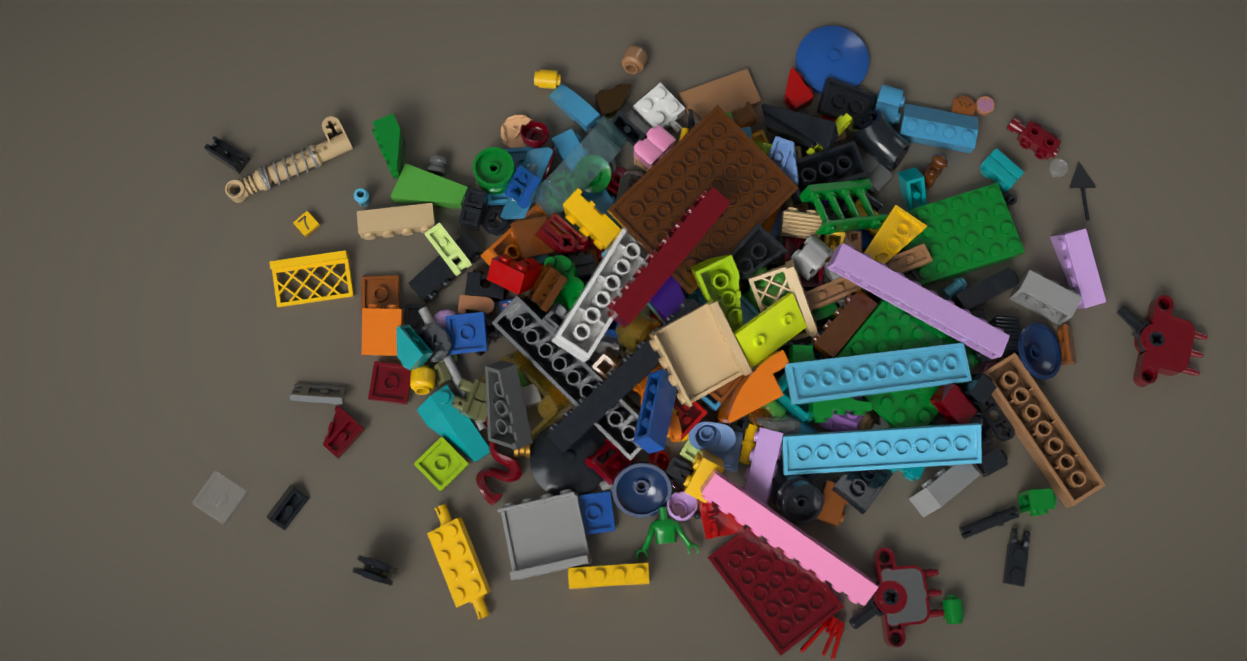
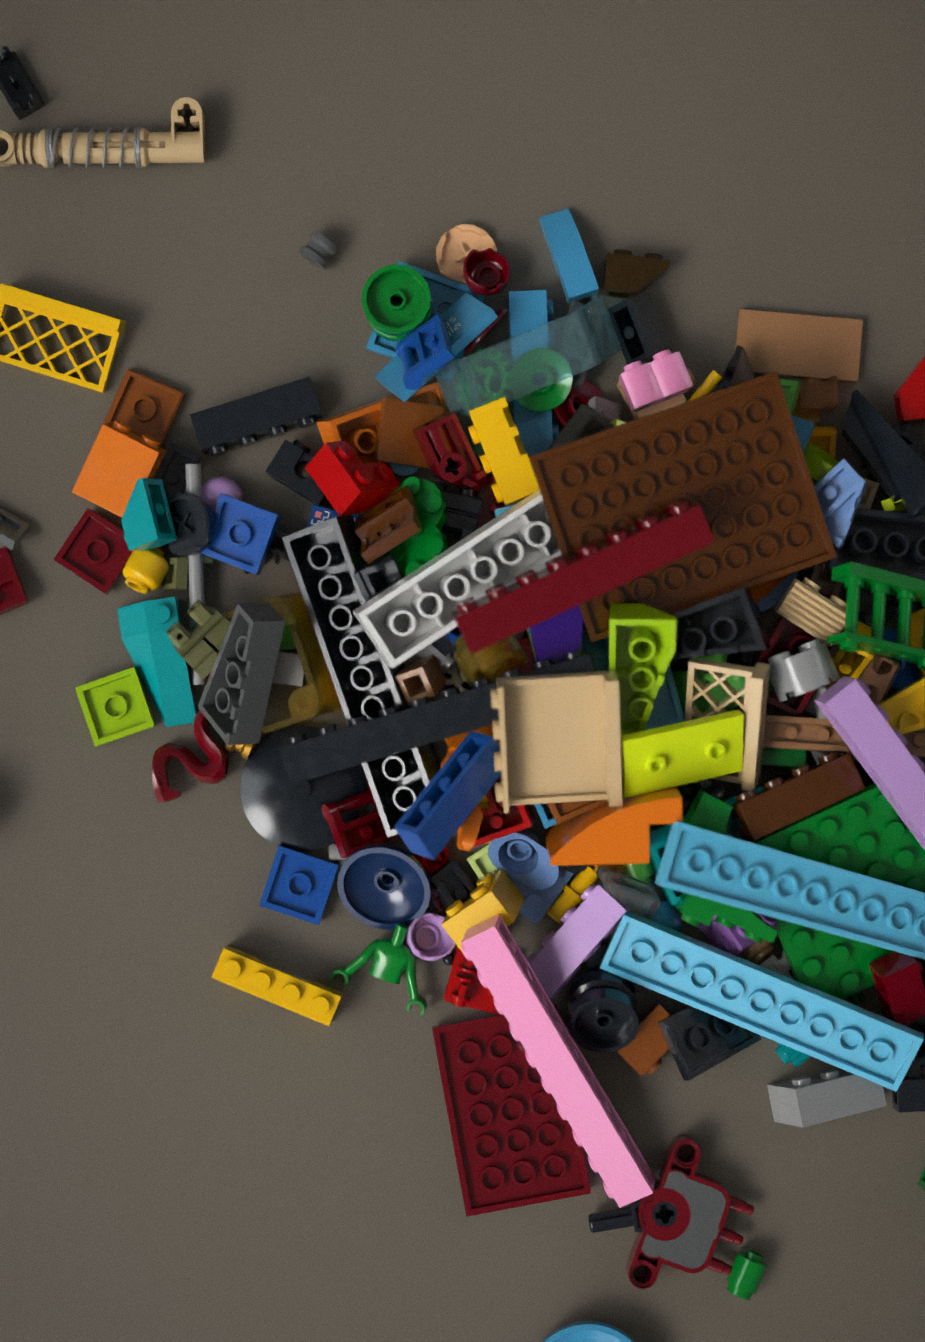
camera: 25 degrees right, 10 degrees up
yellow tile [293,211,320,238] -> none
medium azure pin [354,188,370,207] -> none
tan brick [357,203,436,240] -> none
green slope [372,113,406,179] -> none
bright green slope [390,163,468,209] -> none
yellowish green plate [424,222,472,276] -> none
yellow plate [427,504,491,620] -> none
black hips [458,188,488,231] -> none
nougat leg [458,295,495,317] -> none
black gear [482,206,512,236] -> none
light grey panel [497,489,592,581] -> none
yellow brick [534,69,561,89] -> none
medium nougat head [621,46,648,74] -> none
white plate [633,83,685,134] -> none
red plant [800,617,845,660] -> none
black pin [959,506,1019,539] -> none
black hinge [1003,528,1030,587] -> none

